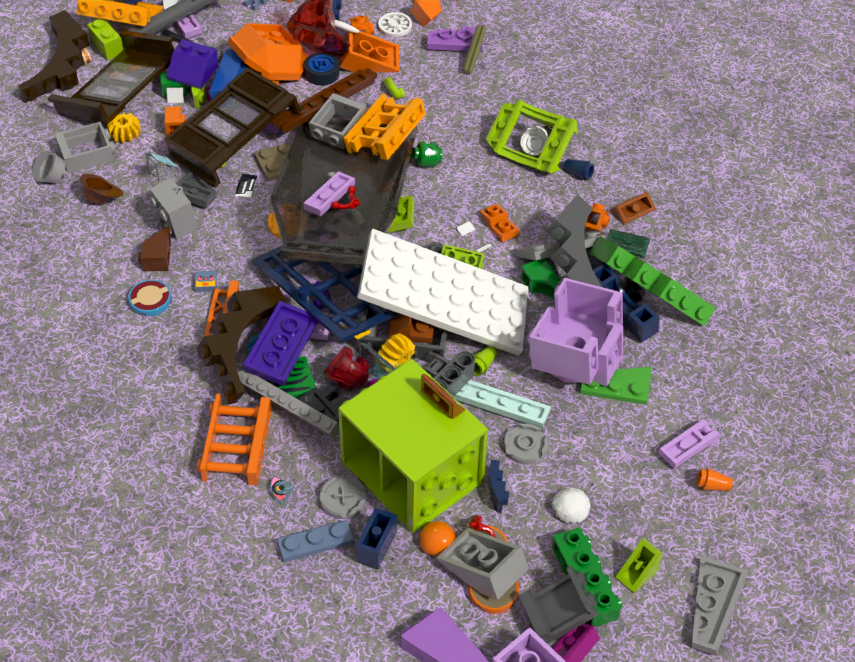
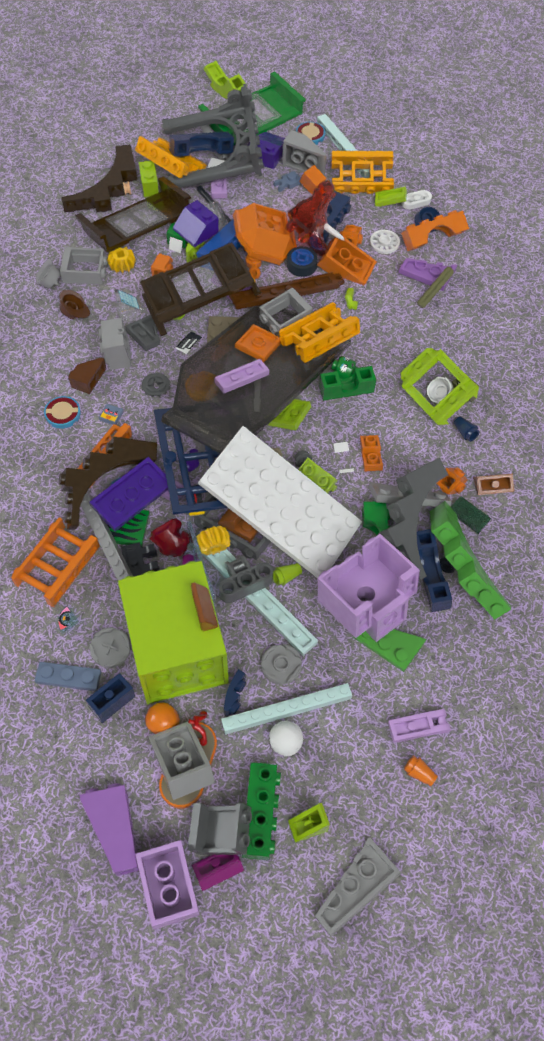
camera: 25 degrees right, 10 degrees up
red piece [331,186,360,209] -> none
none -> dark grey gear [142,373,170,398]
none -> light aqua piece [221,683,352,735]
none -> orange tile [235,324,281,363]
none -> green arch [319,366,377,401]

